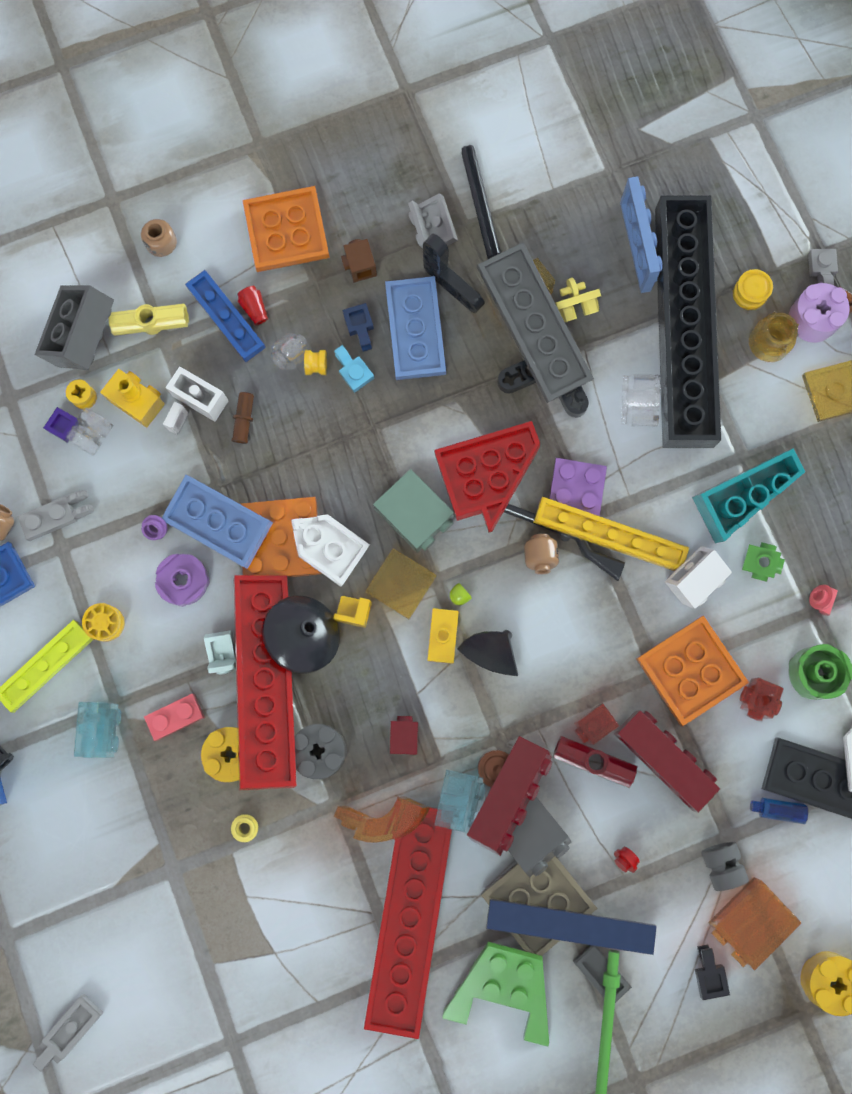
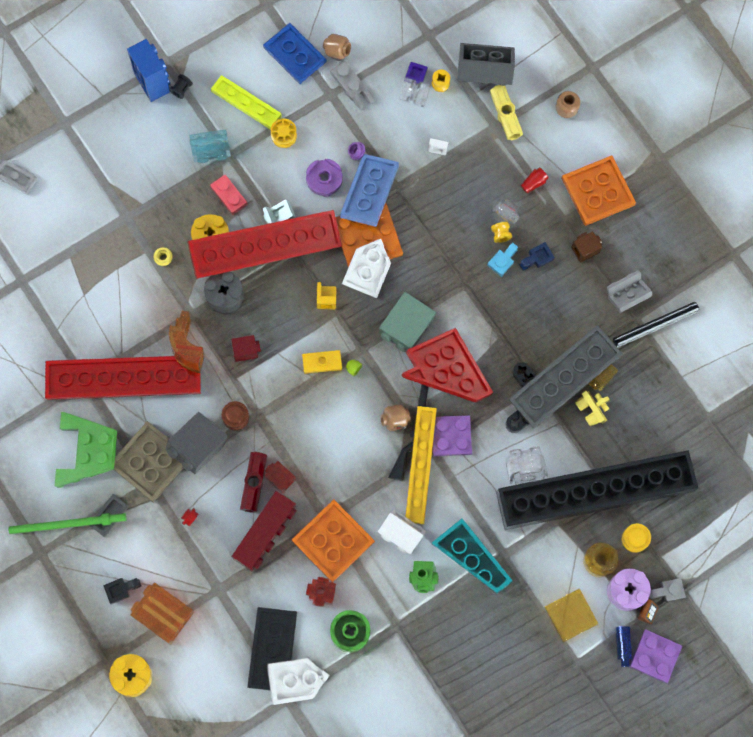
camera: 70 degrees right, 5 degrees down
yellow brick [100,369,165,428] -> none
white brick [166,367,228,422] -> none
blue plate [185,270,266,362] -> none
reddish brown axle [231,392,254,444] -> none
black dish [262,596,340,674] -> none
clear yellow tile [365,548,437,620] -> none
medium blue plate [385,276,446,380] -> none
black beam [423,233,485,313] -> none
clear light blue brick [435,770,486,833] -> none
black shield [457,630,518,676] -> none
dark red brick [467,736,553,856] -> none
dark blue tile [486,899,657,955] -> none
medium blue plate [620,176,662,293] -> none
dark grey wheel [701,842,749,891] -> none
clear blue cylinder [750,797,808,825] -> none
coral plate [809,585,838,616] -> none

